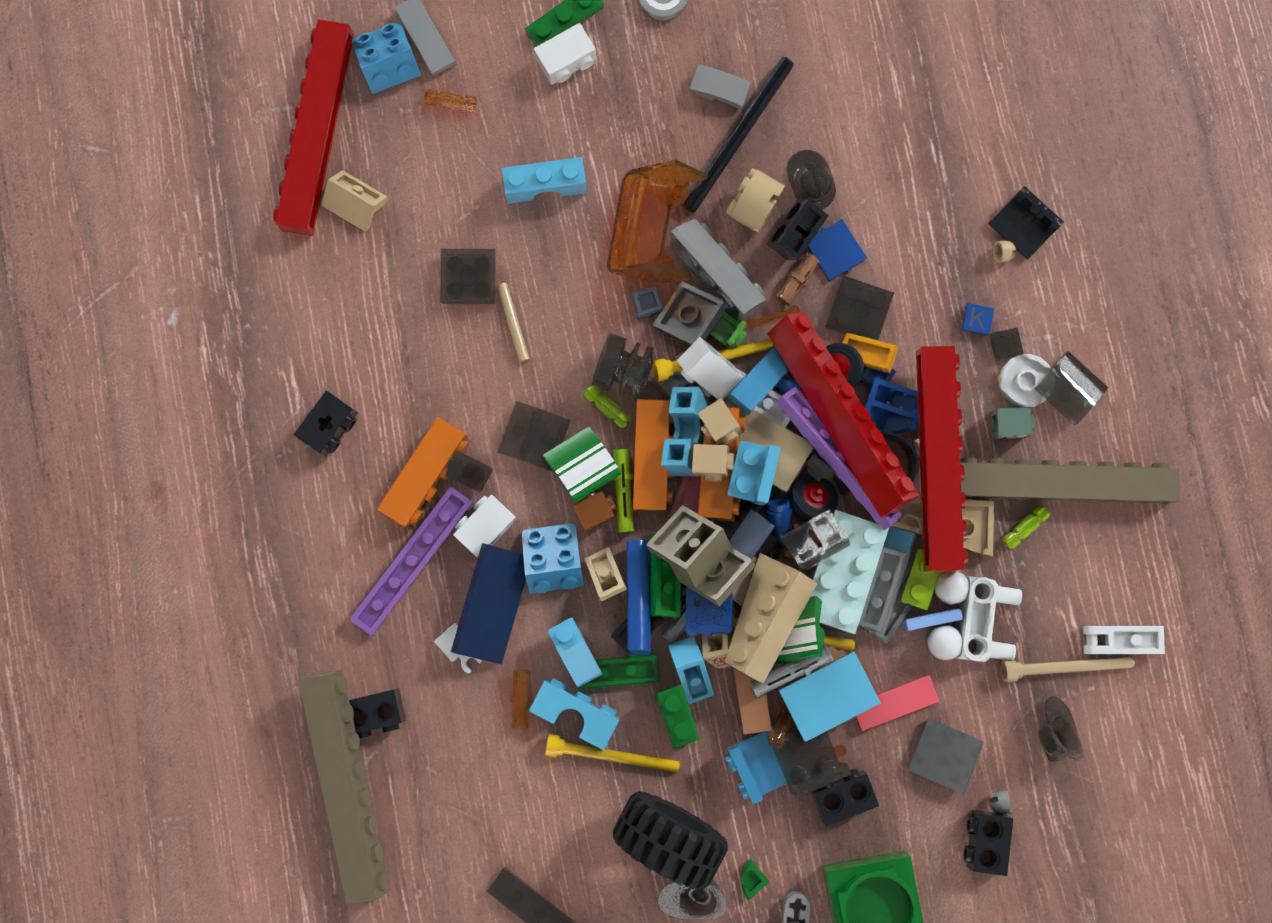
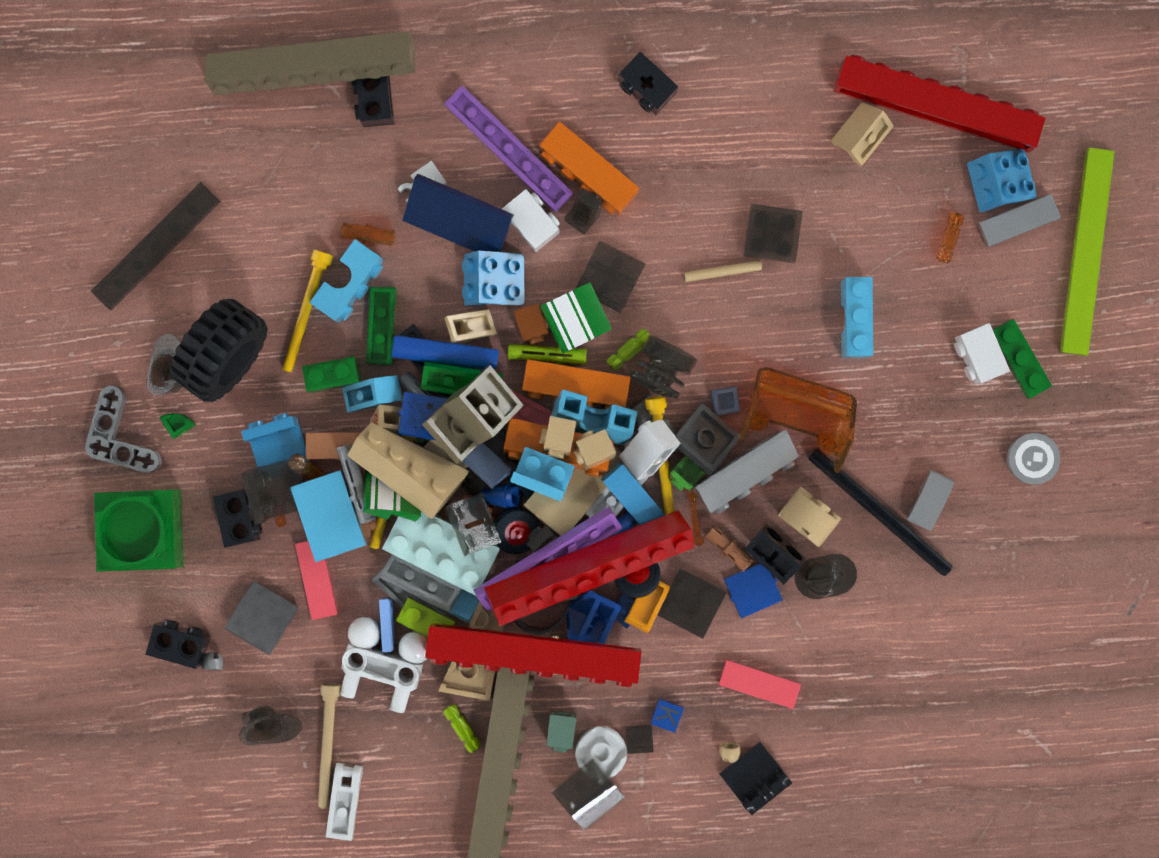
camera: 105 degrees right, 5 degrees up
medium azure slope [547,617,602,687] -> none
none -> coral tile [718,659,801,709]

